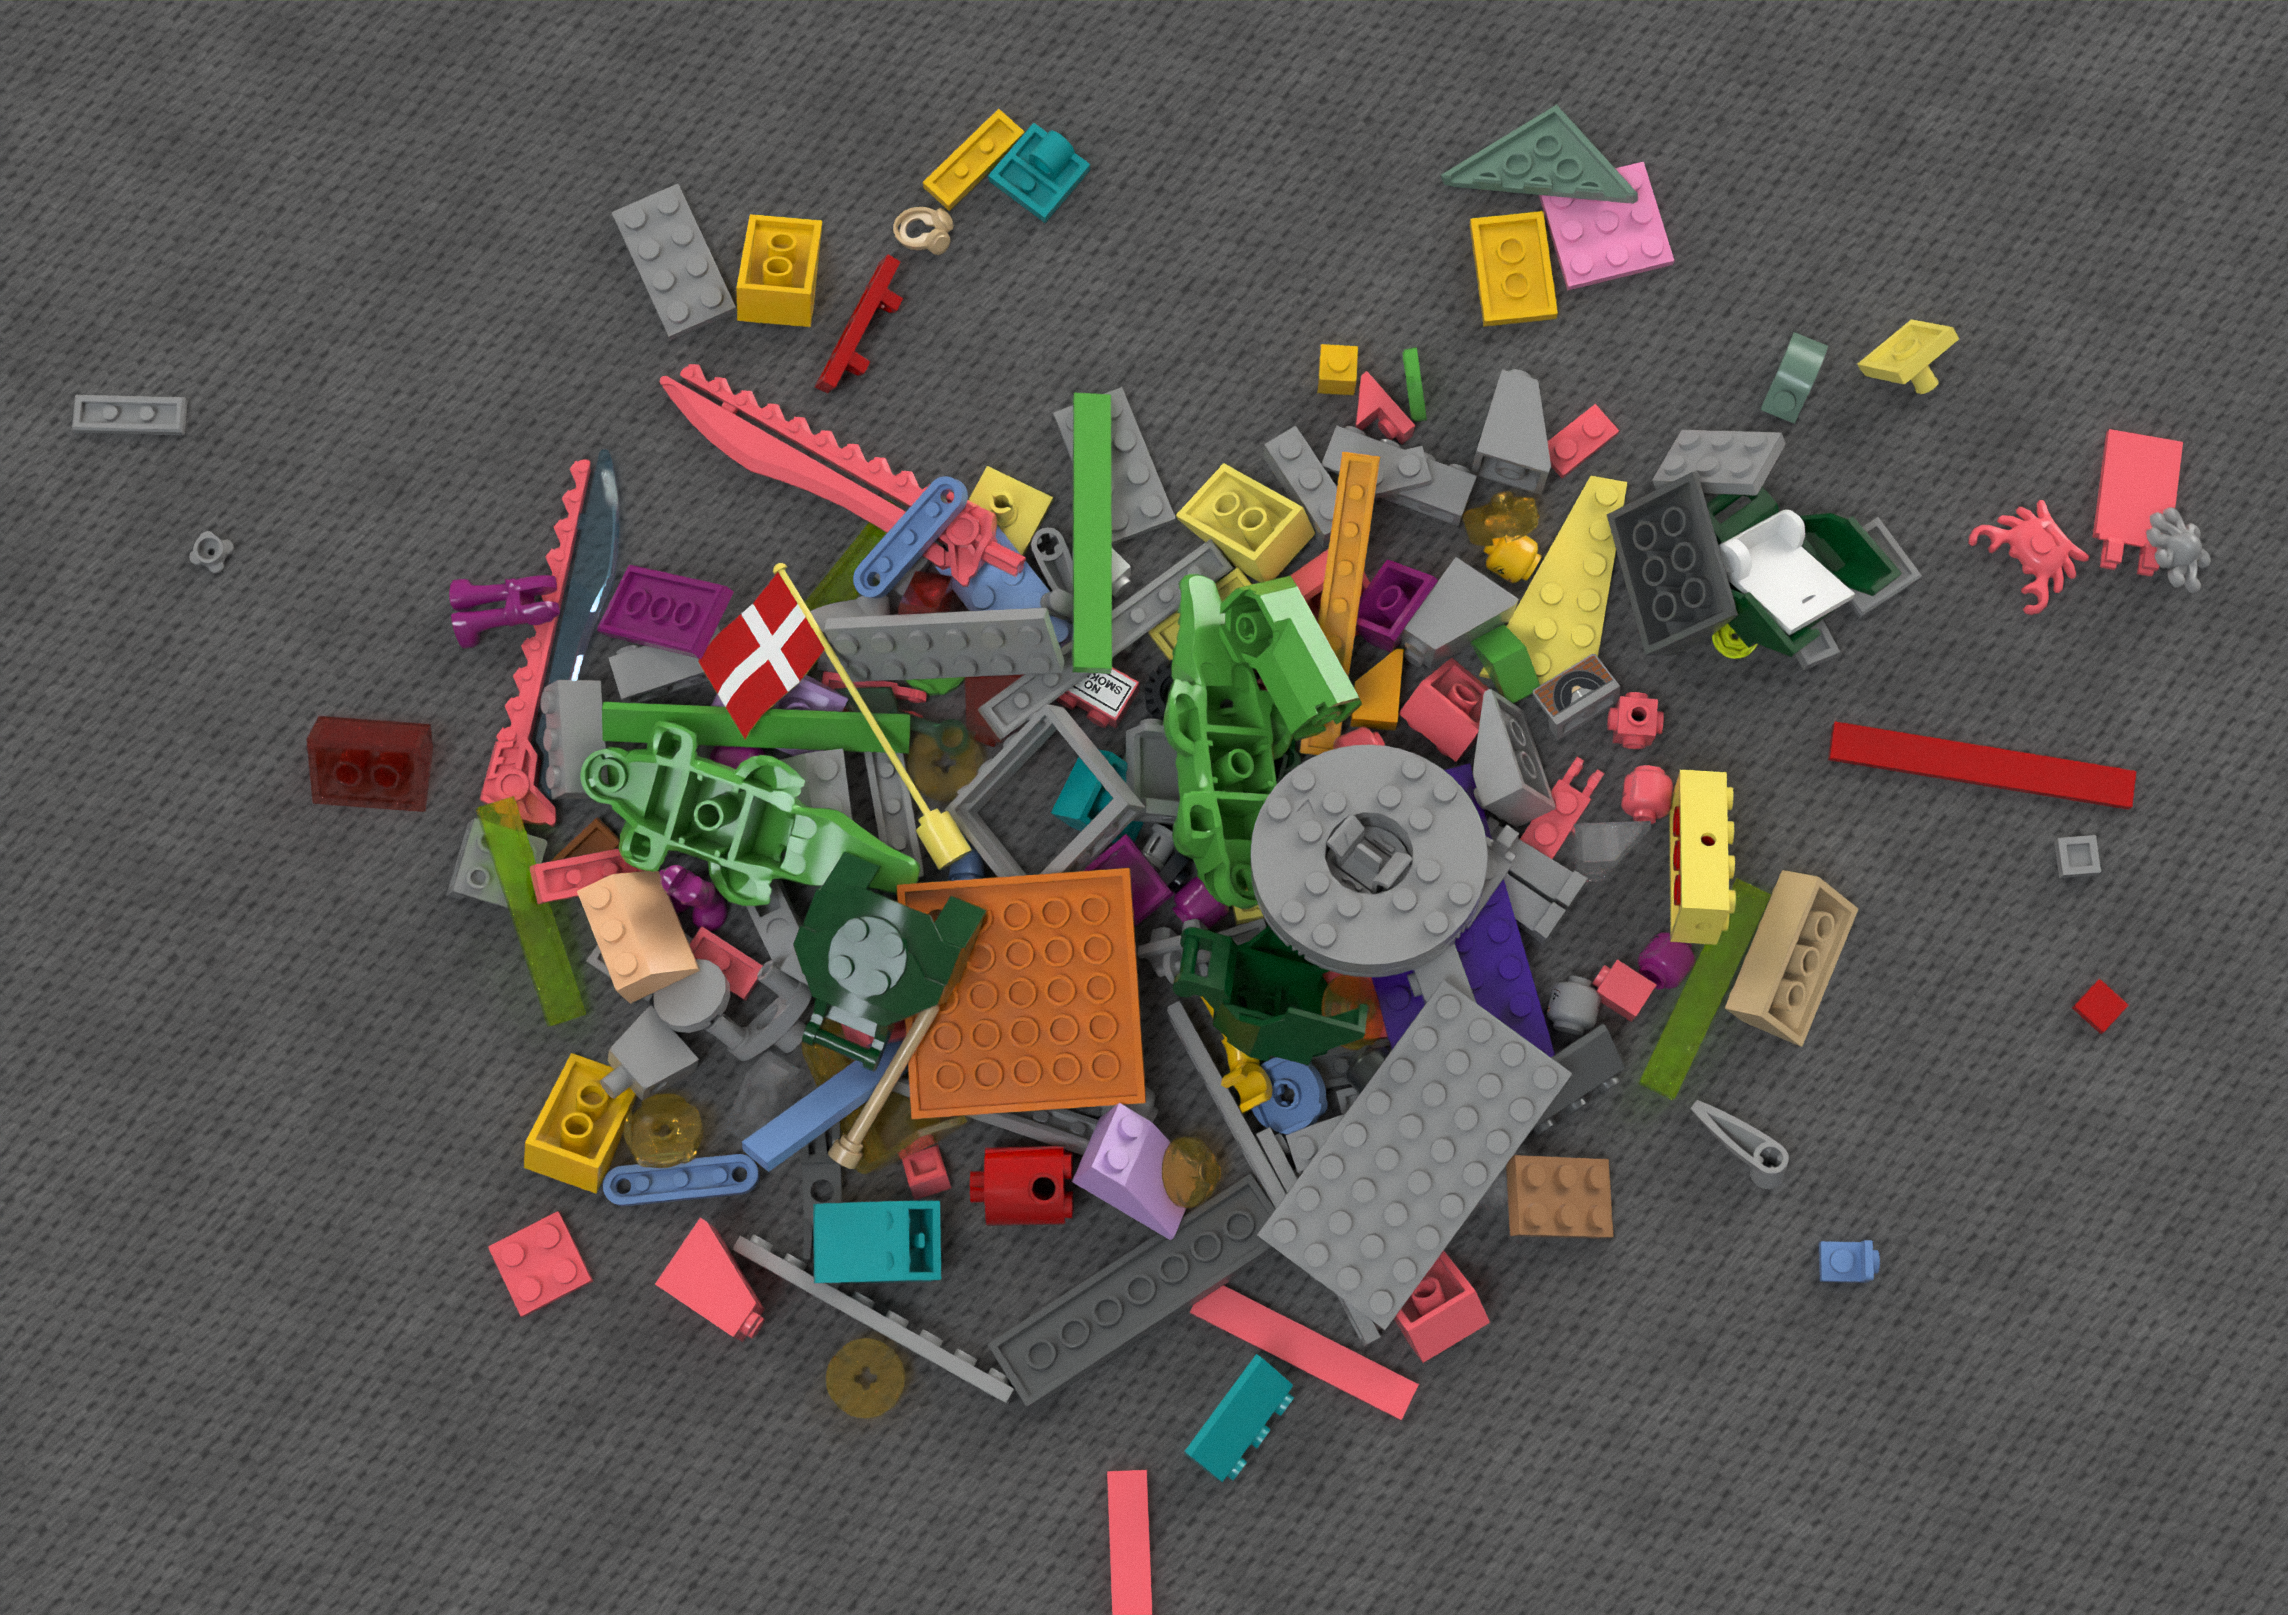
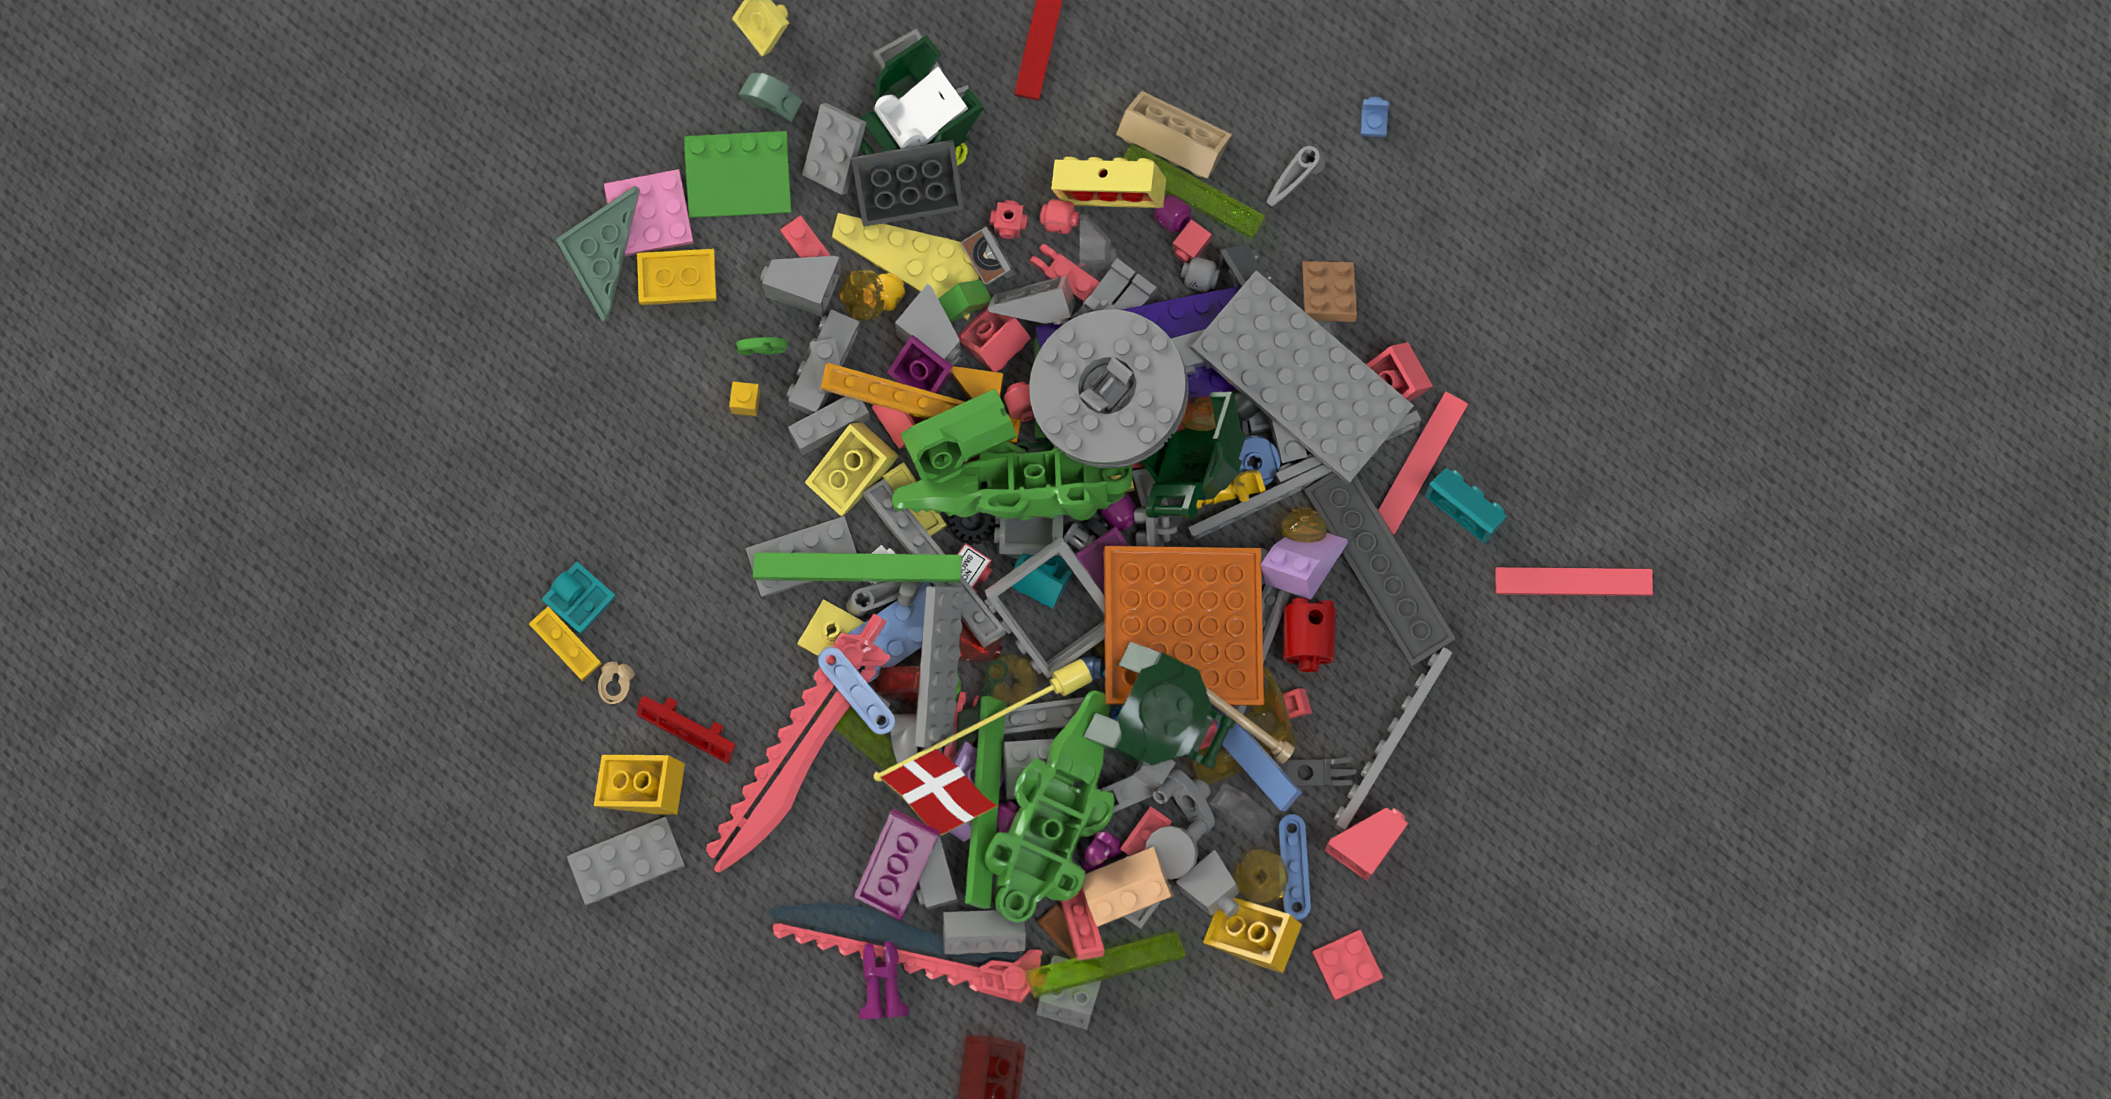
camera: 90 degrees left, 0 degrees up
teal slope [813,1201,941,1283] -> none
clear yellow plate [826,1338,906,1419] -> none
coral slope [1355,371,1415,445] -> none
none -> bright green slope [684,131,791,218]

